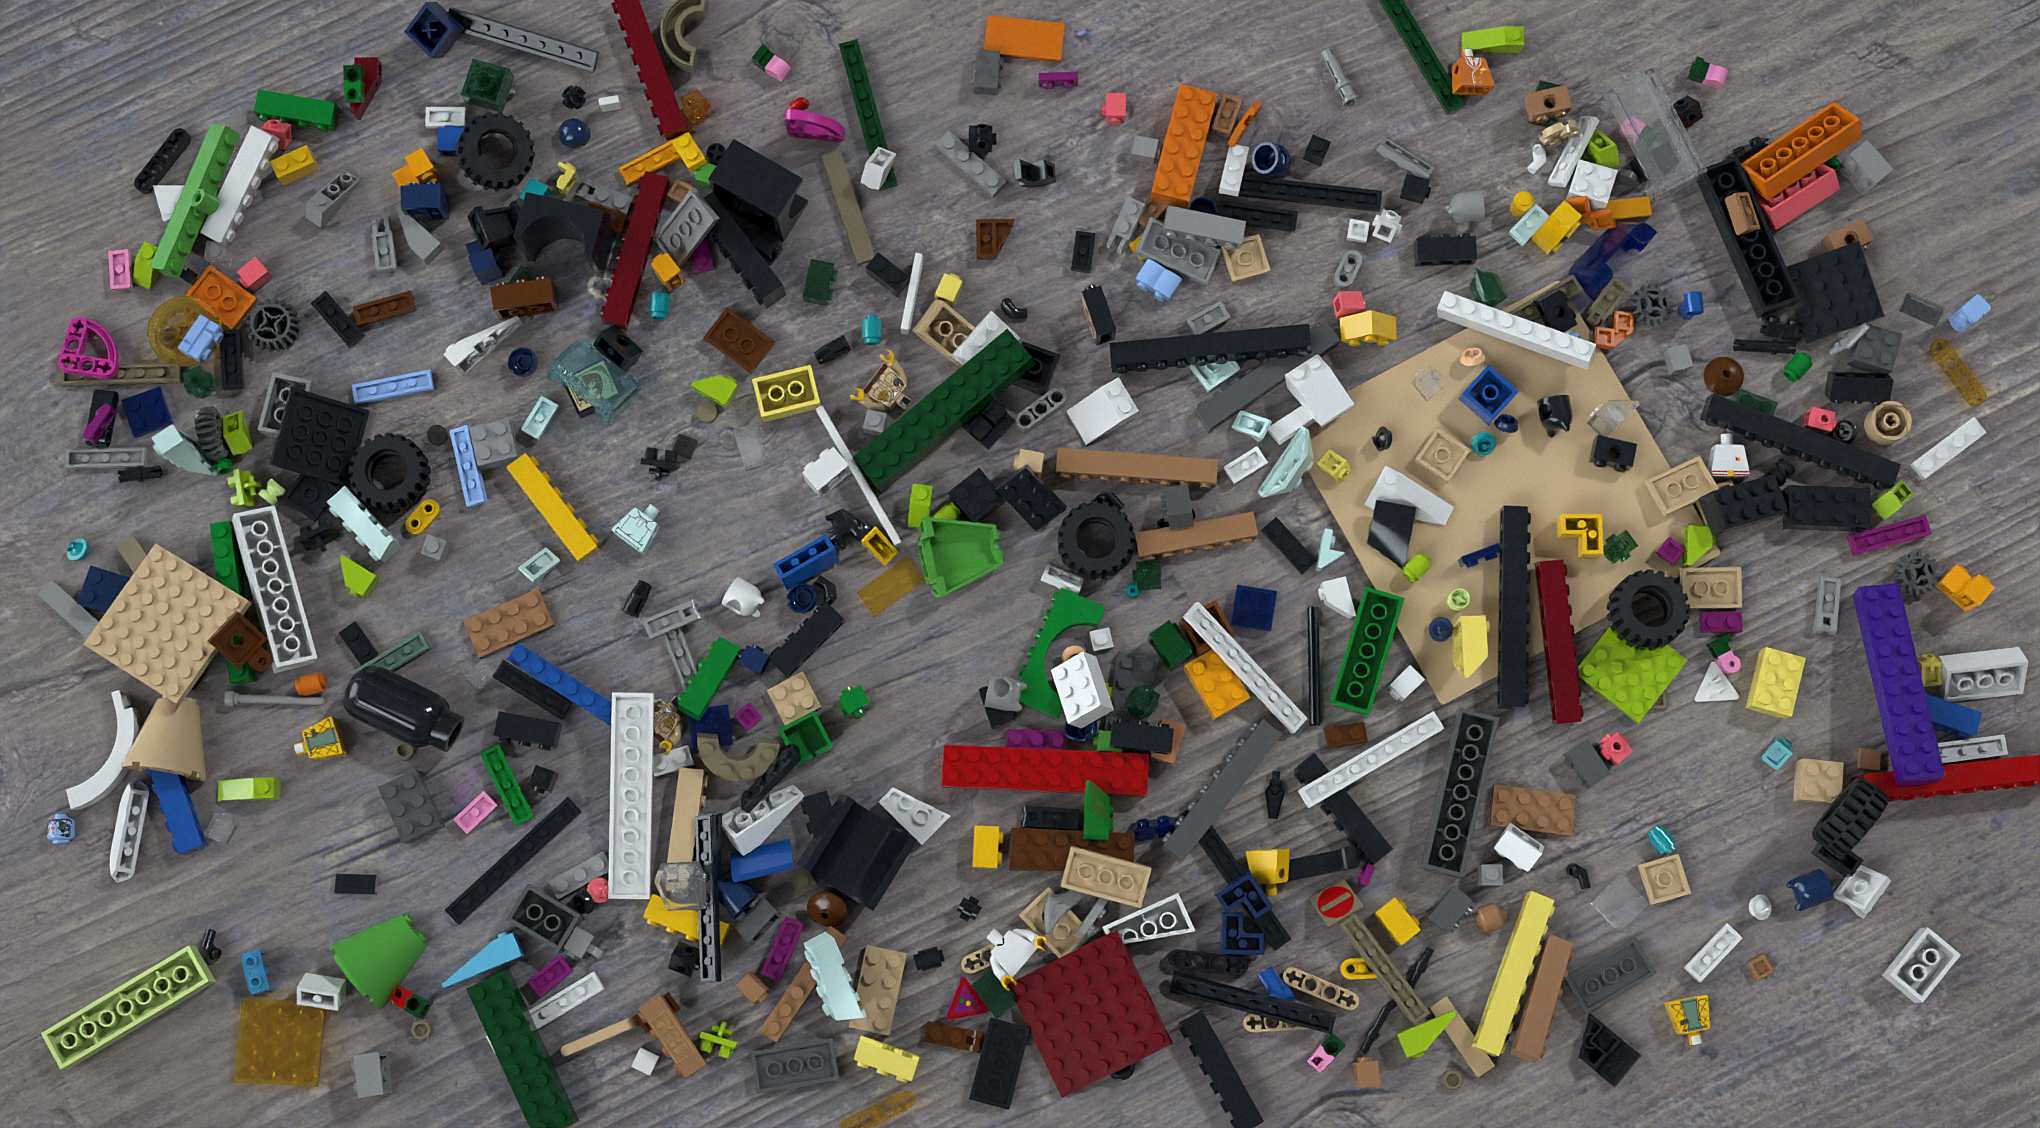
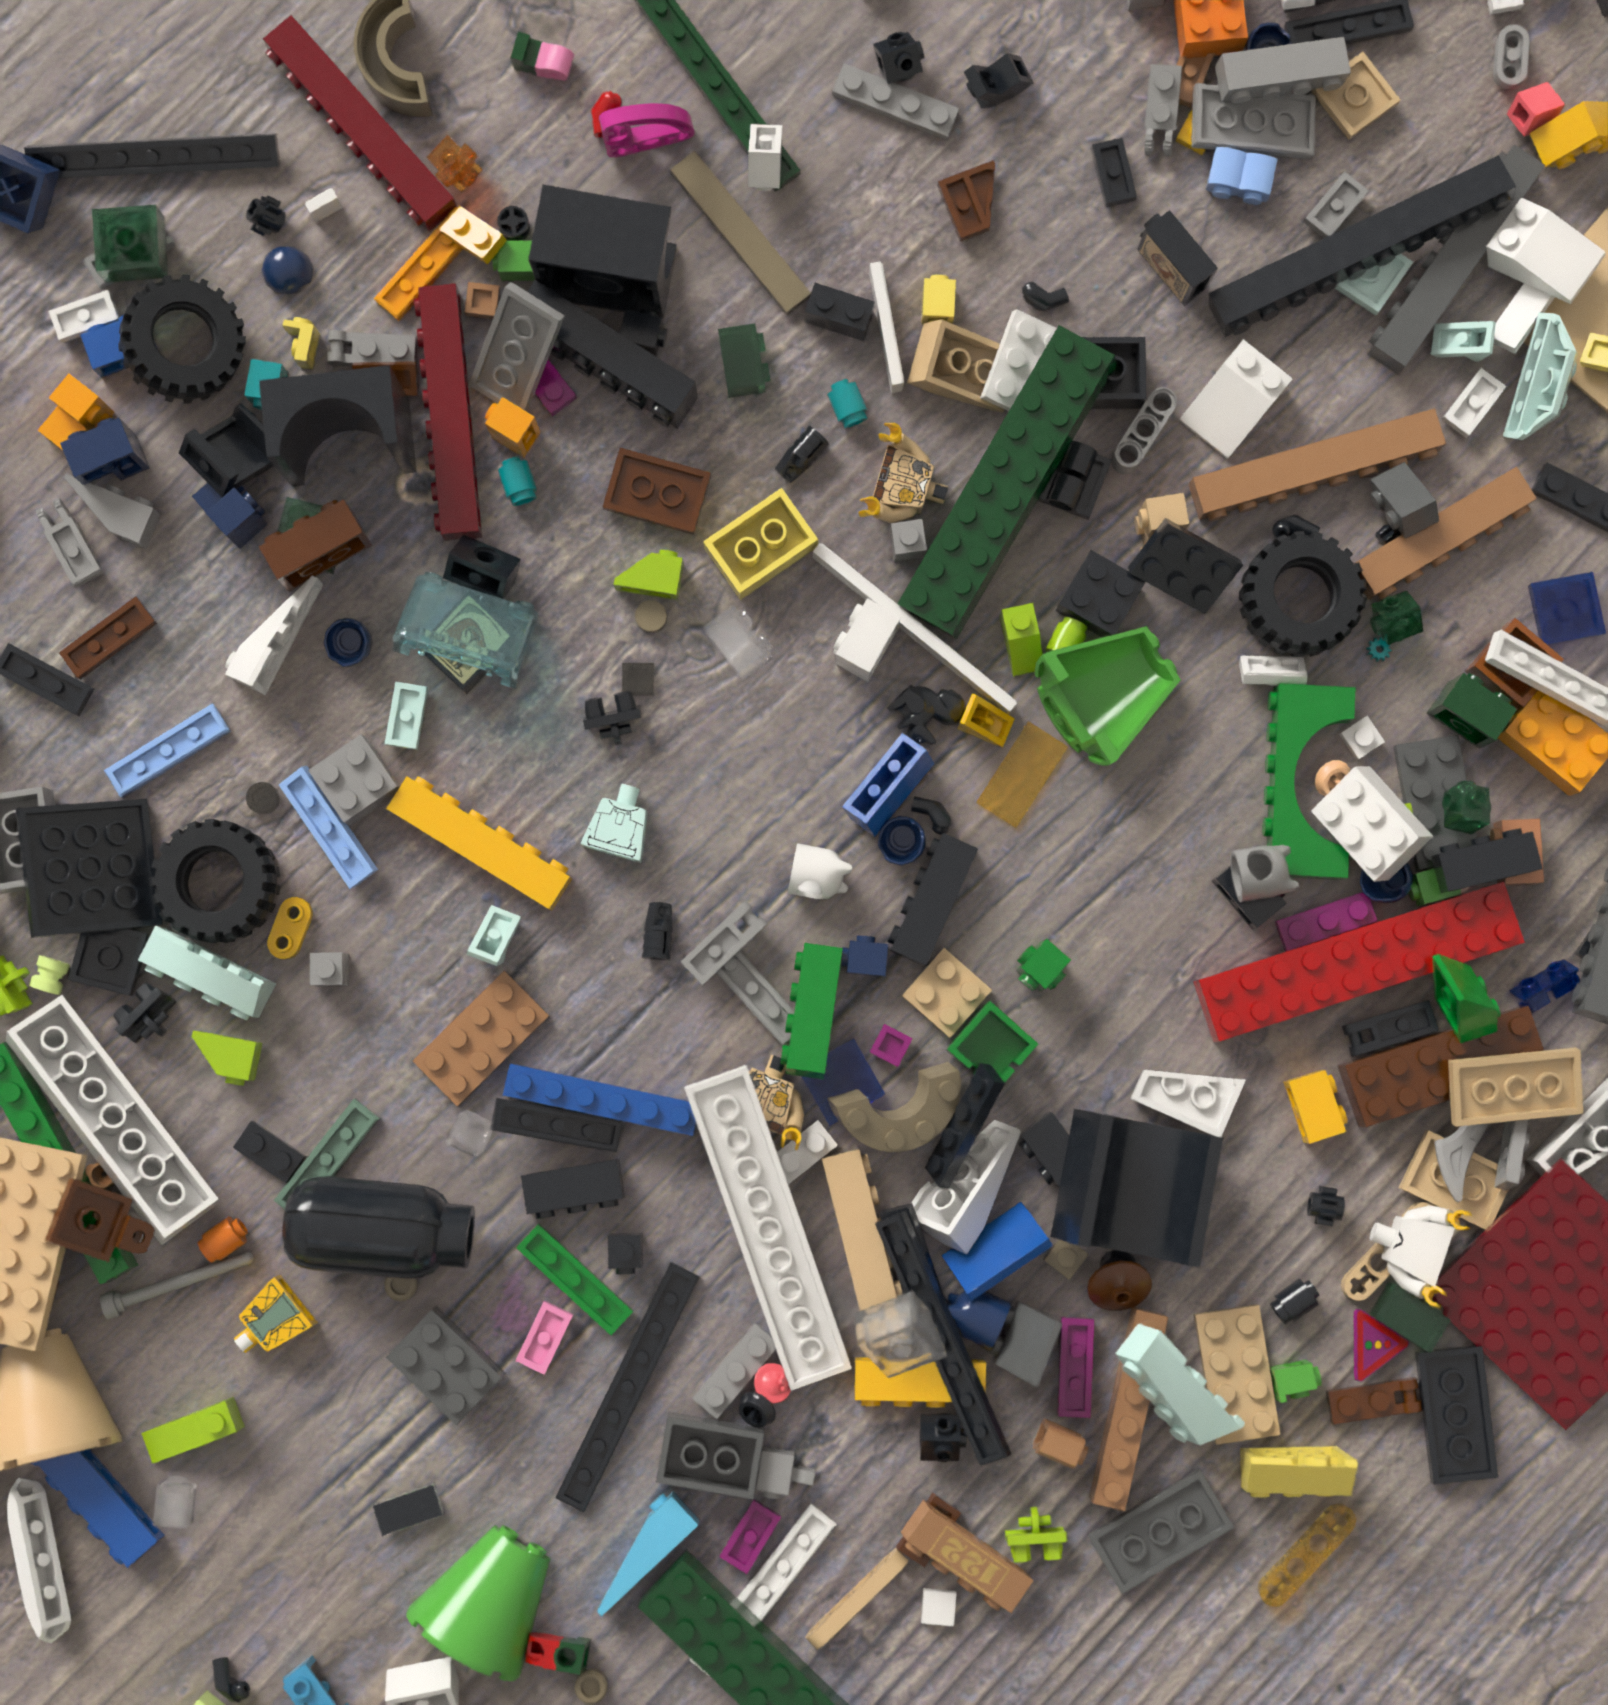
camera: 20 degrees left, 5 degrees up
none -> bright green brick [1270,1359,1322,1403]

